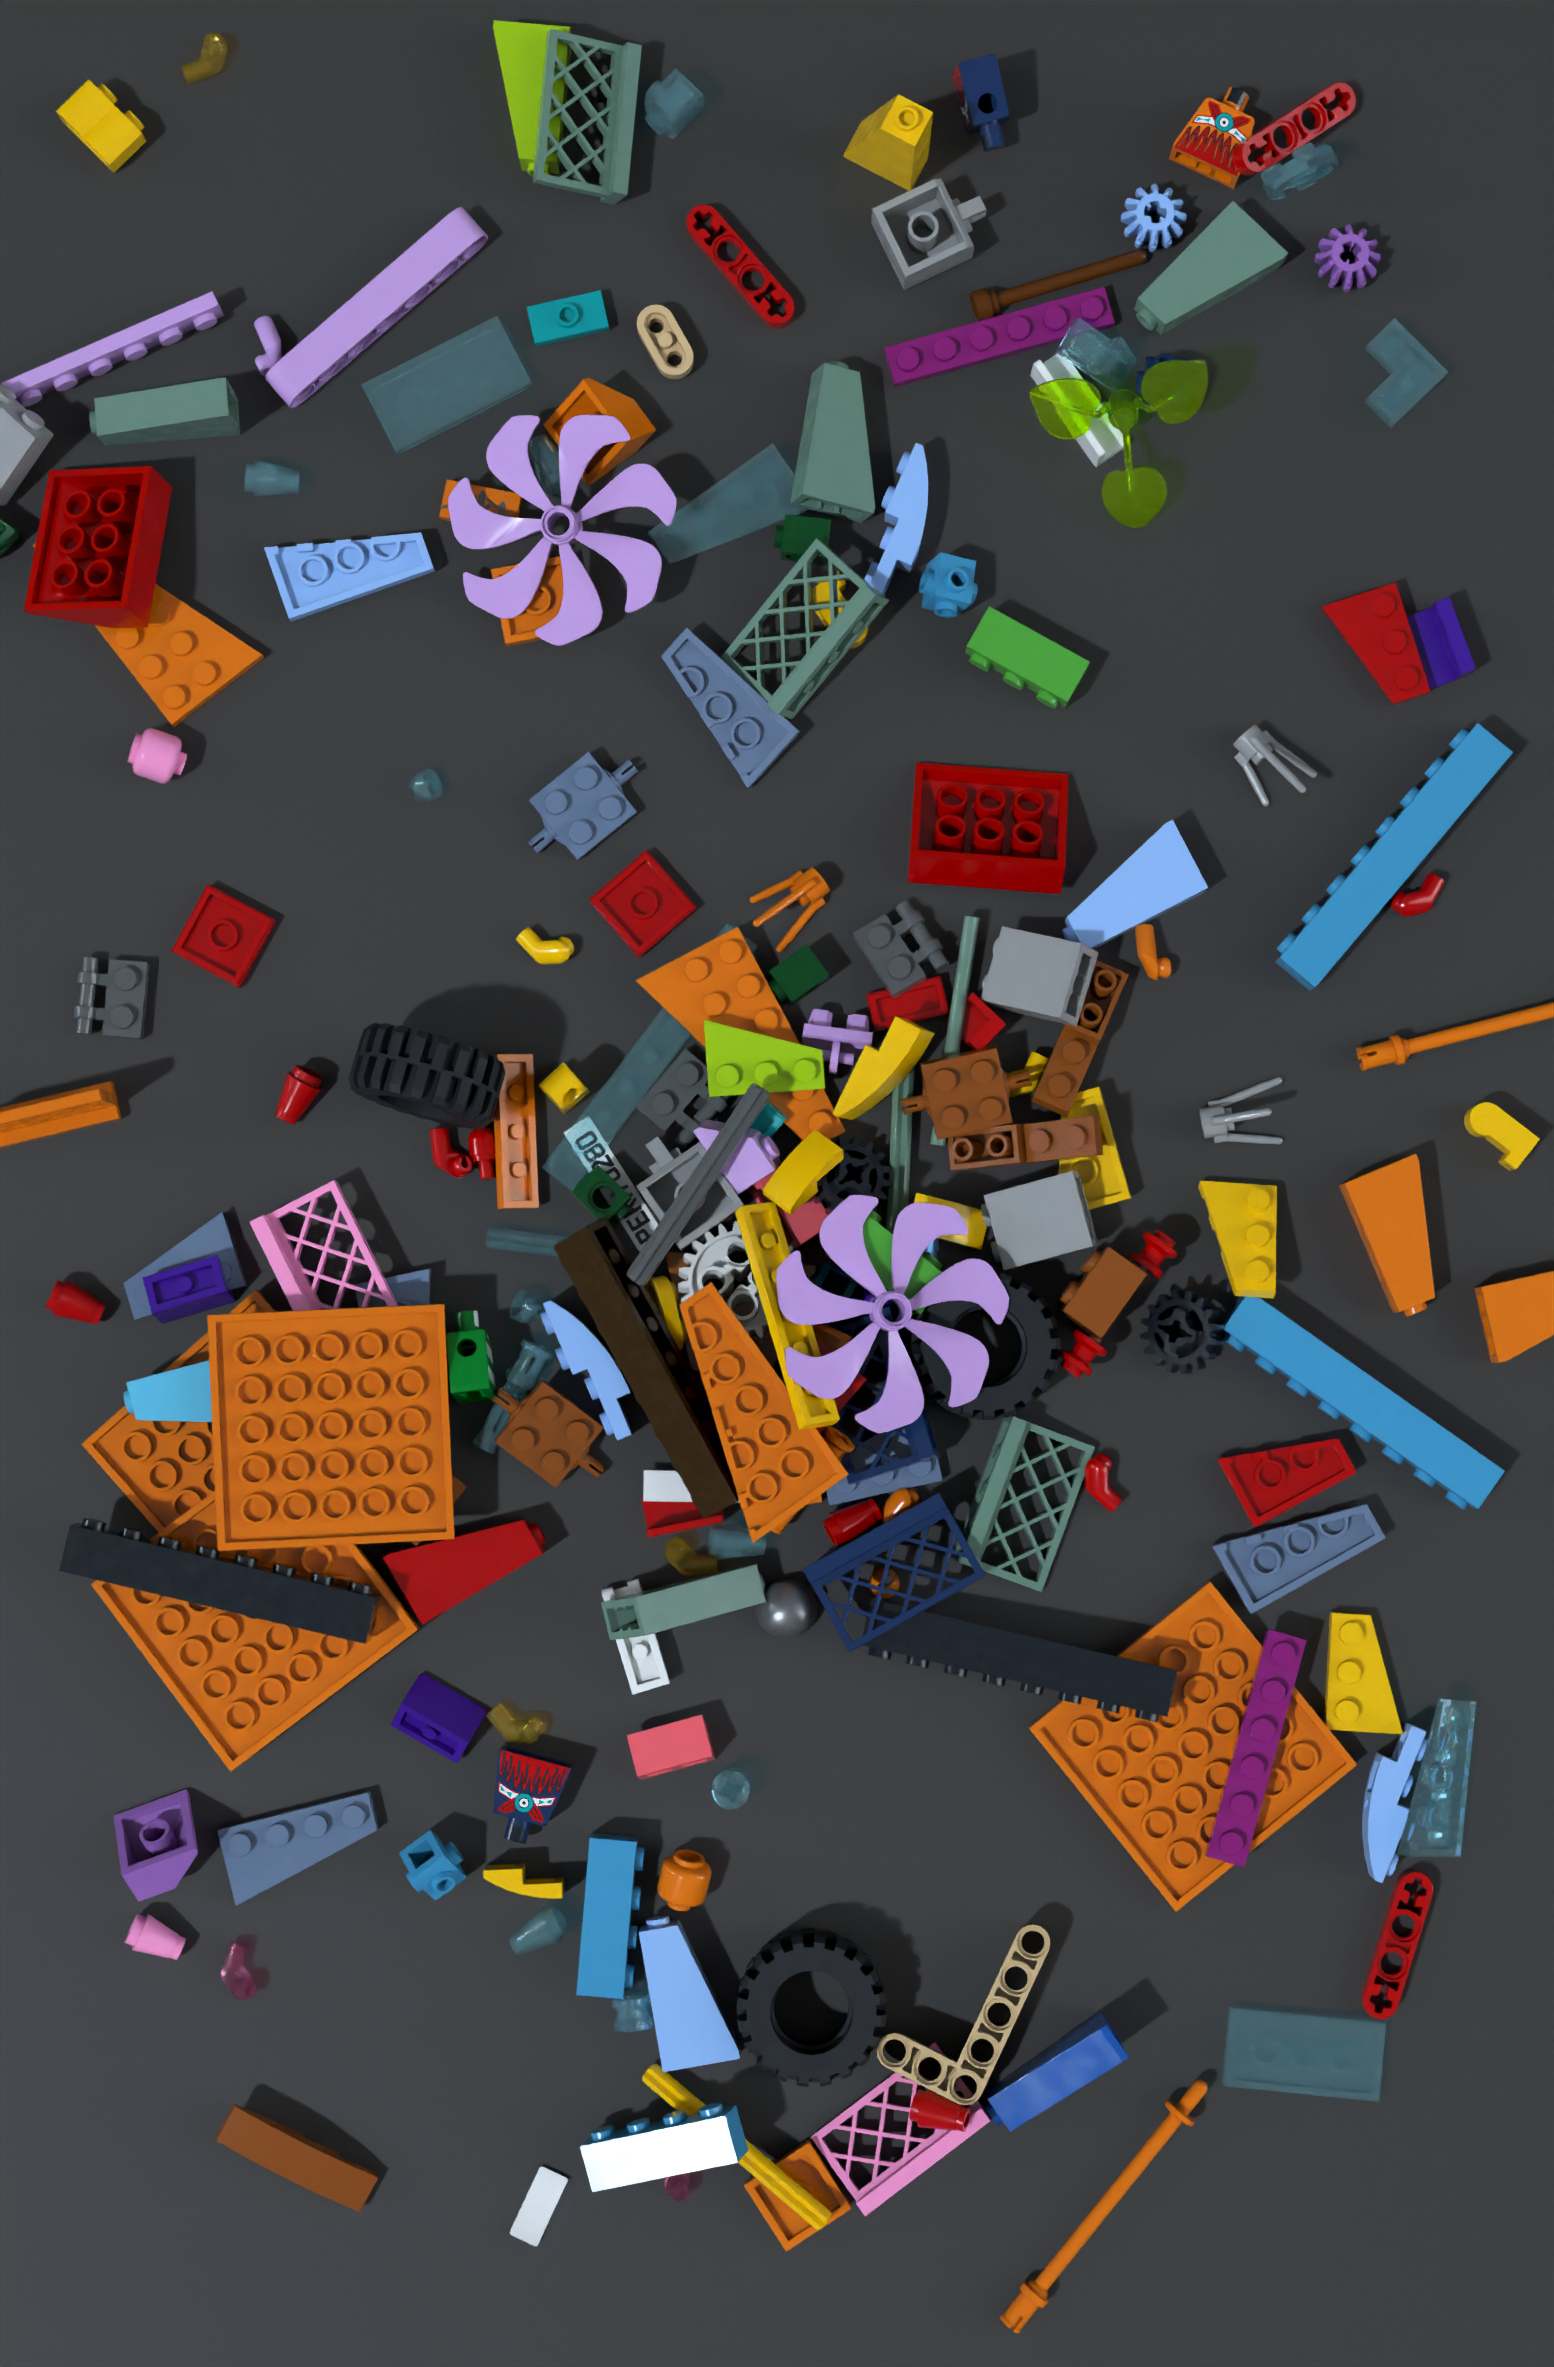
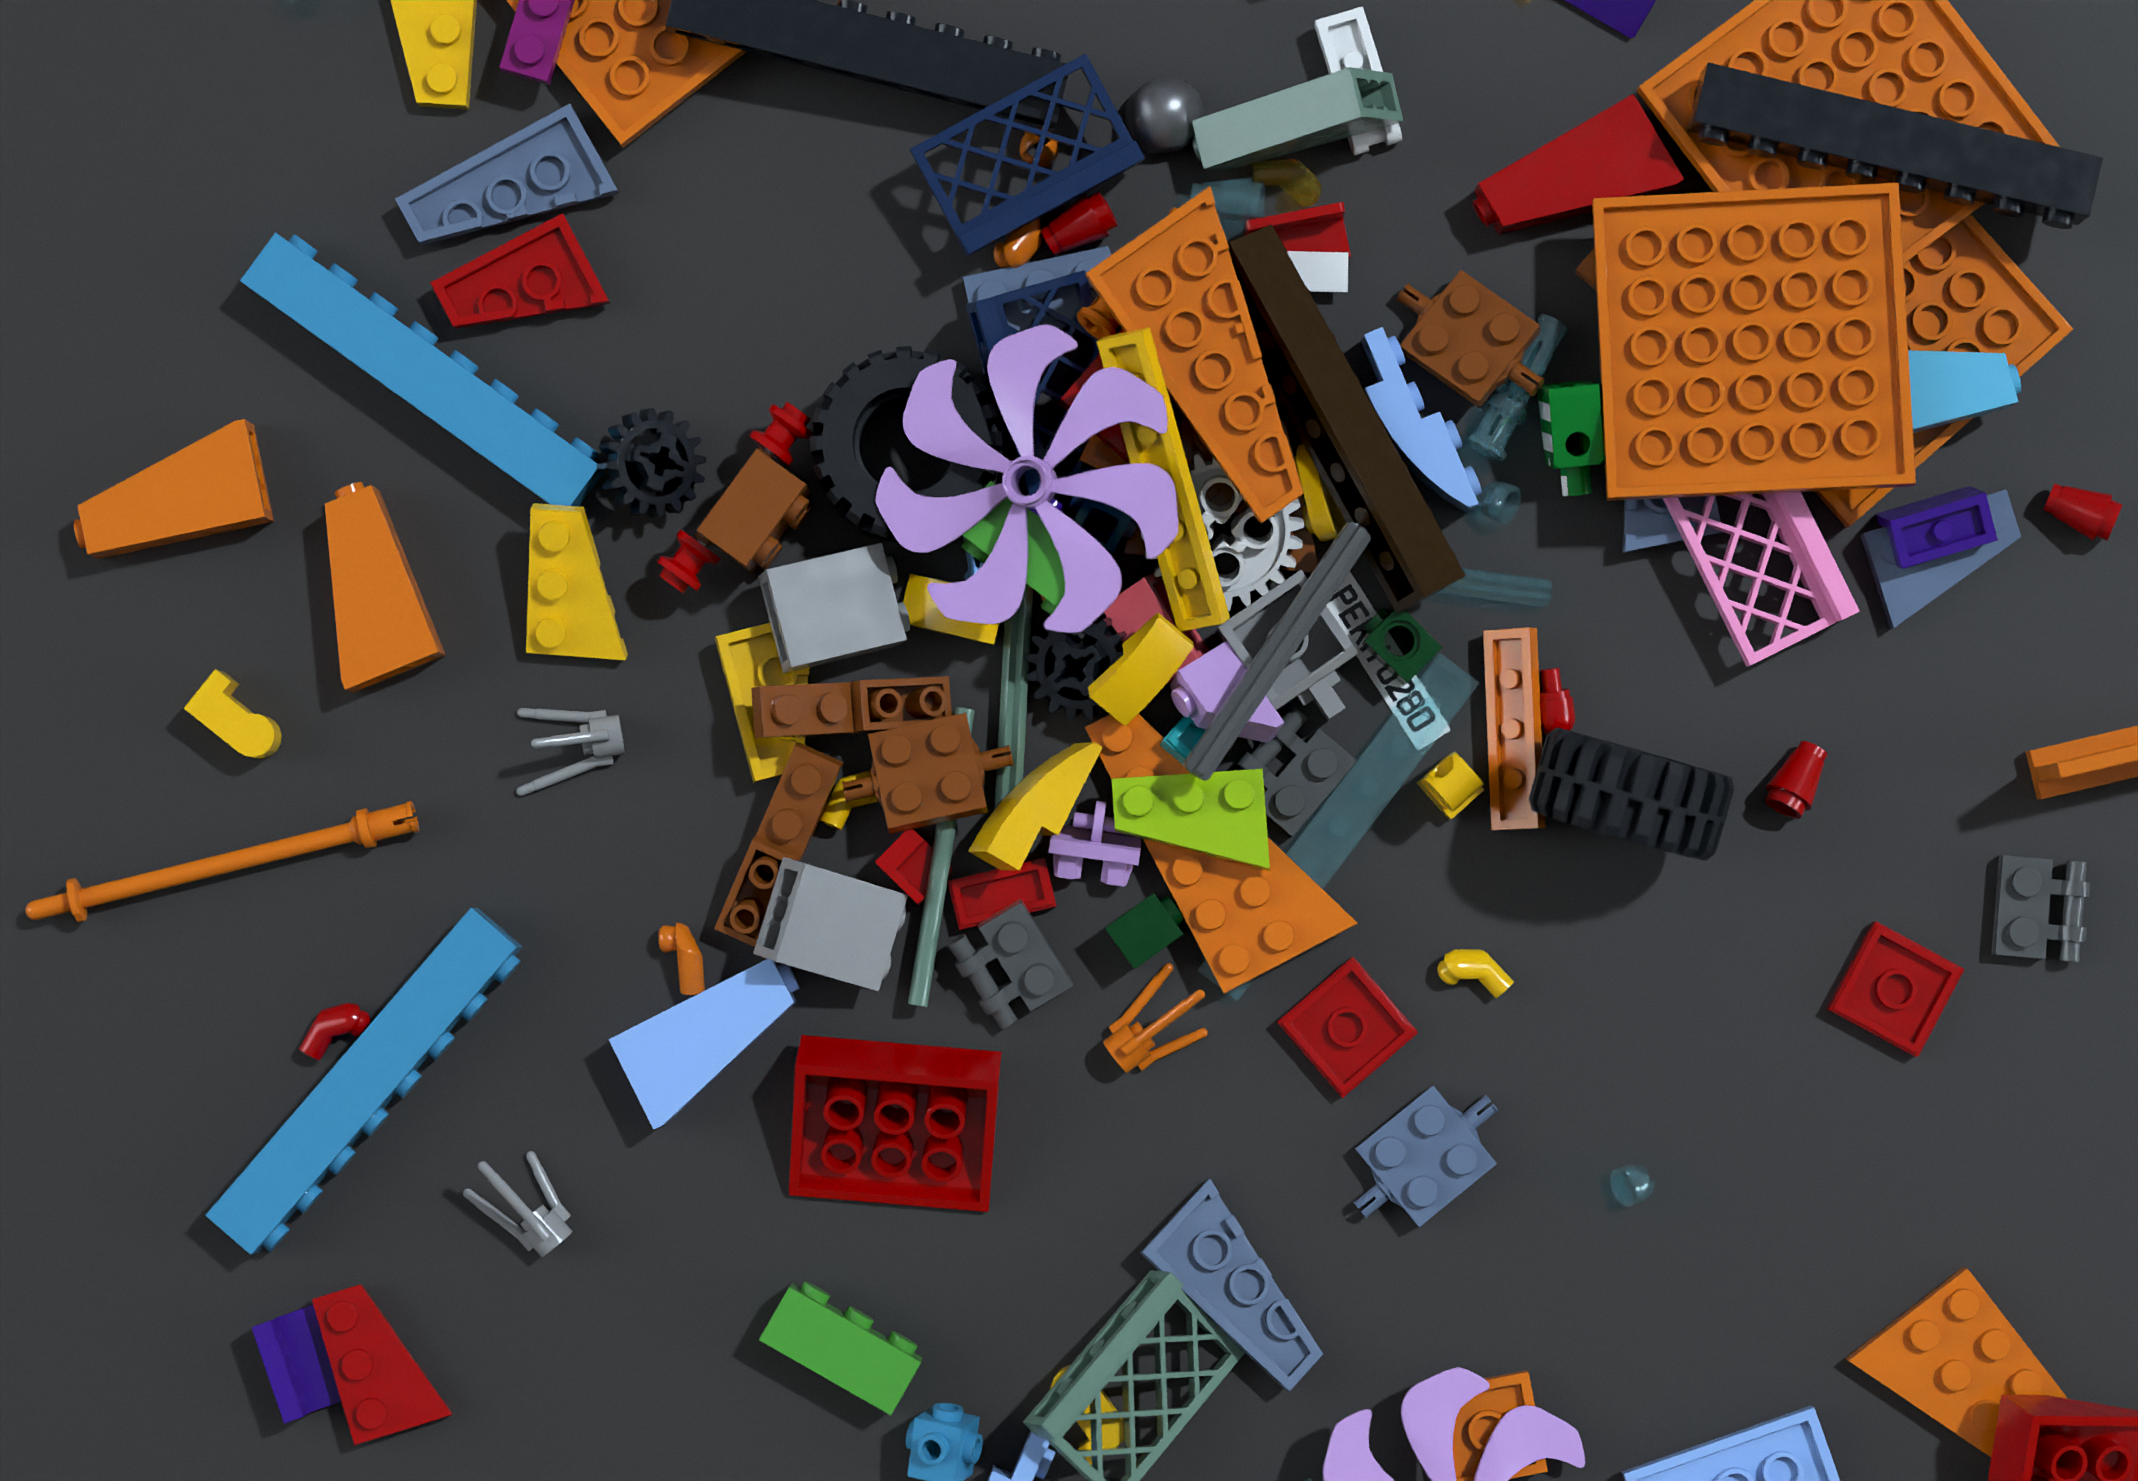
camera: 175 degrees right, 0 degrees up
bright pink head [127,728,187,784] -> none
red arm [429,1128,473,1178] -> none
sand green fence [952,1416,1095,1592] -> none
red arm [1085,1453,1123,1513] -> none

